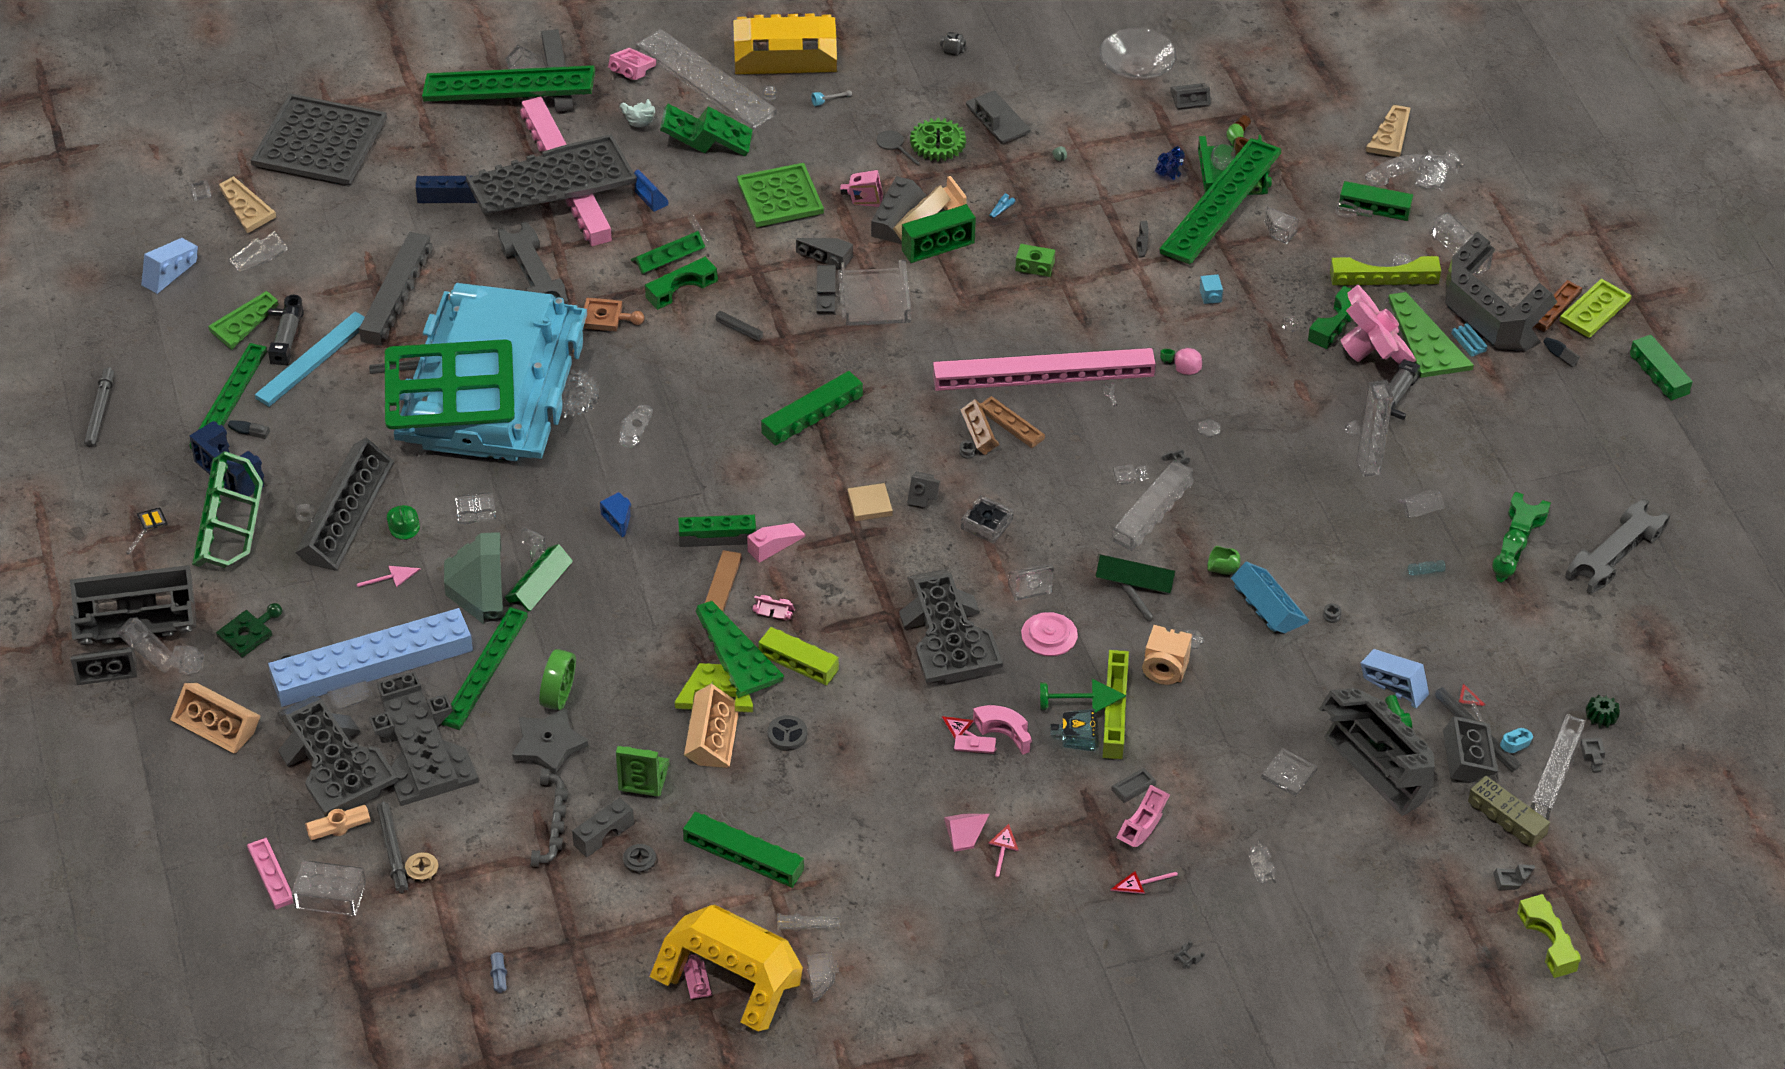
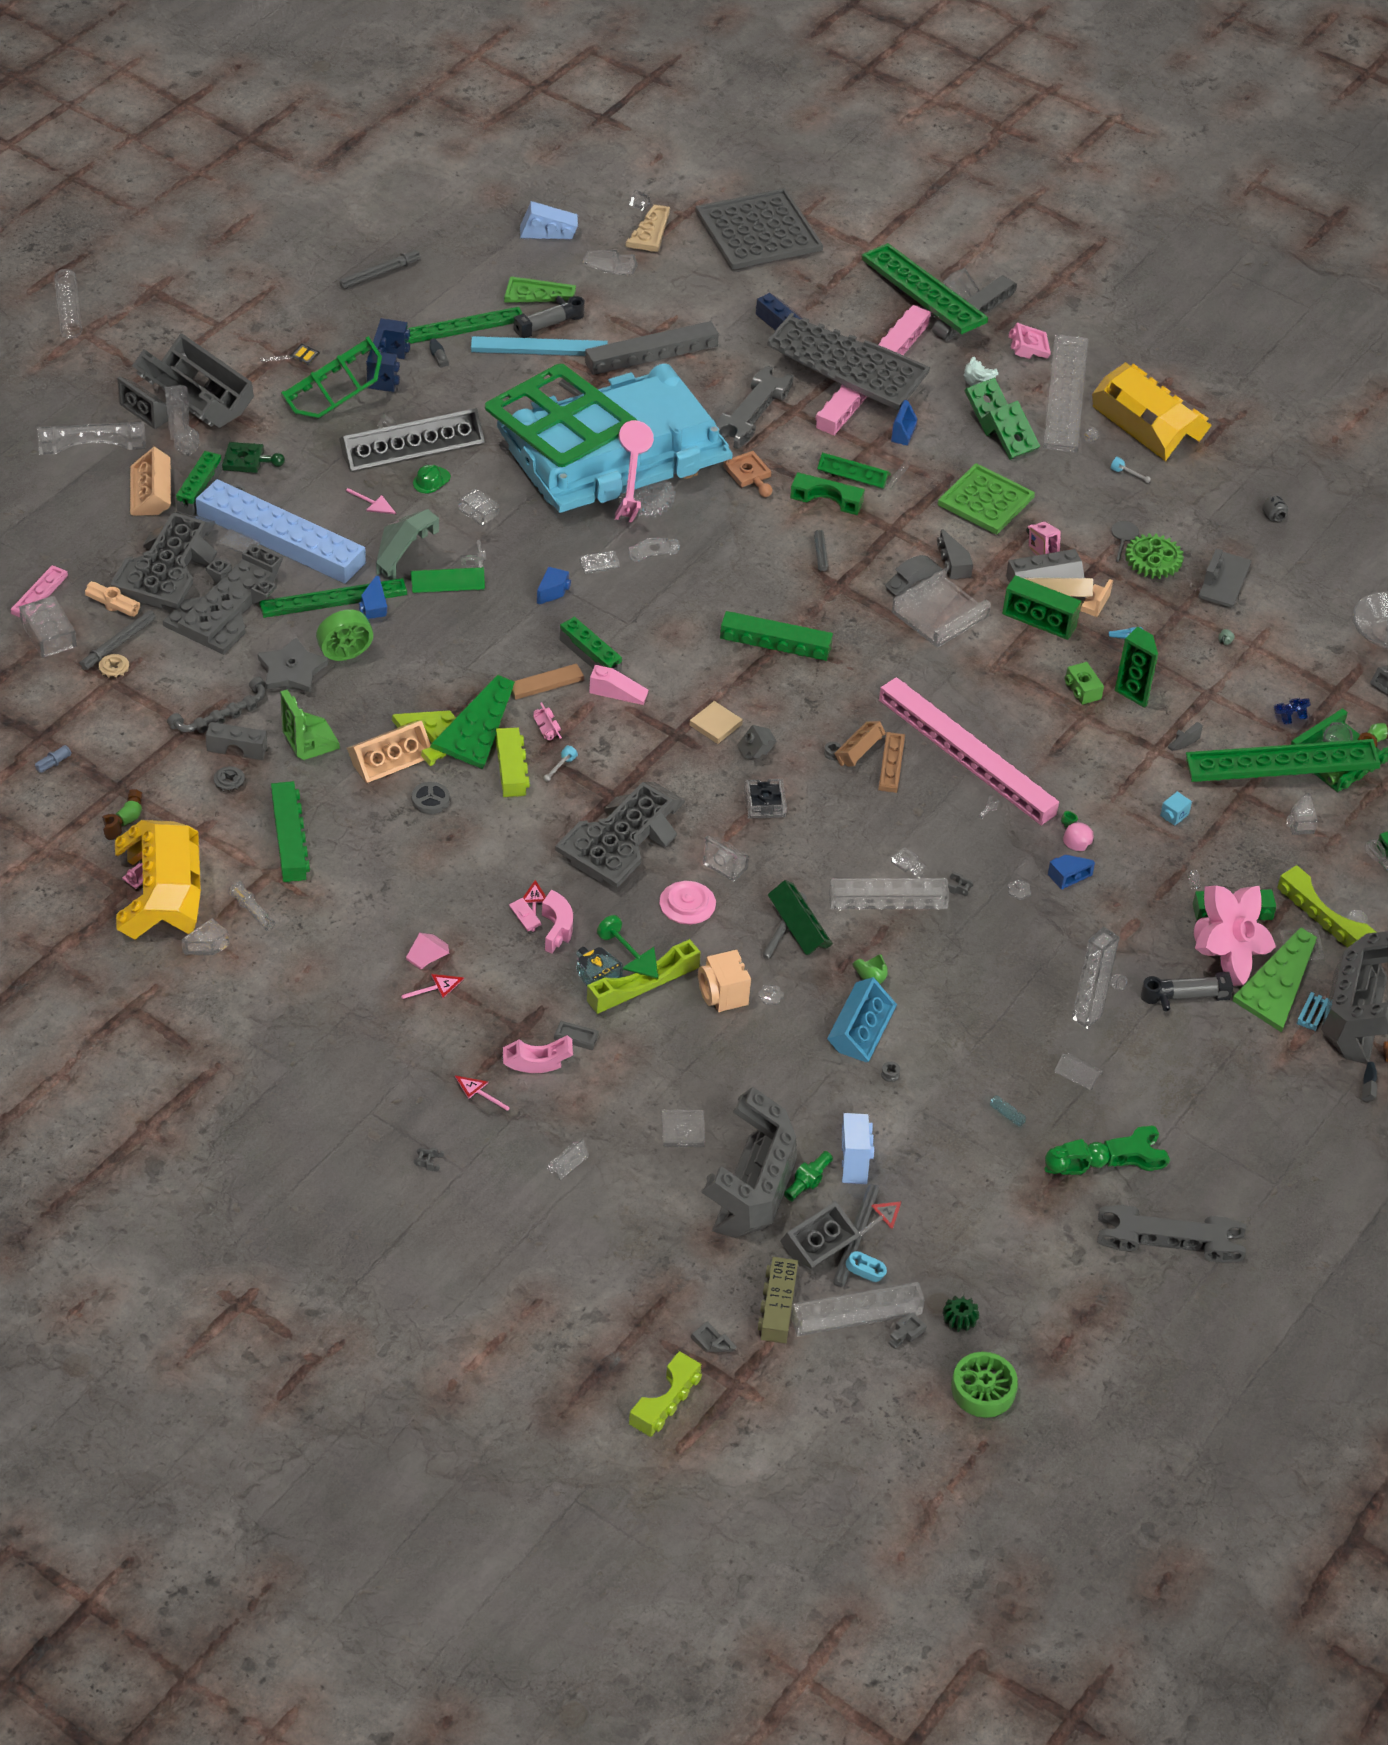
camera: 50 degrees right, 0 degrees up
none -> clear arch [37,422,146,455]
none -> piece [102,789,142,840]
none -> green piece [176,451,222,515]
none -> blue slope [358,576,387,619]
none -> hinge [543,745,578,782]
none -> clear plate [580,551,620,574]
none -> bright pink piece [615,421,654,523]
none -> bright green piece [951,1352,1018,1418]
none -> blue slope [1048,855,1095,890]
none -> green slope [1115,626,1158,708]

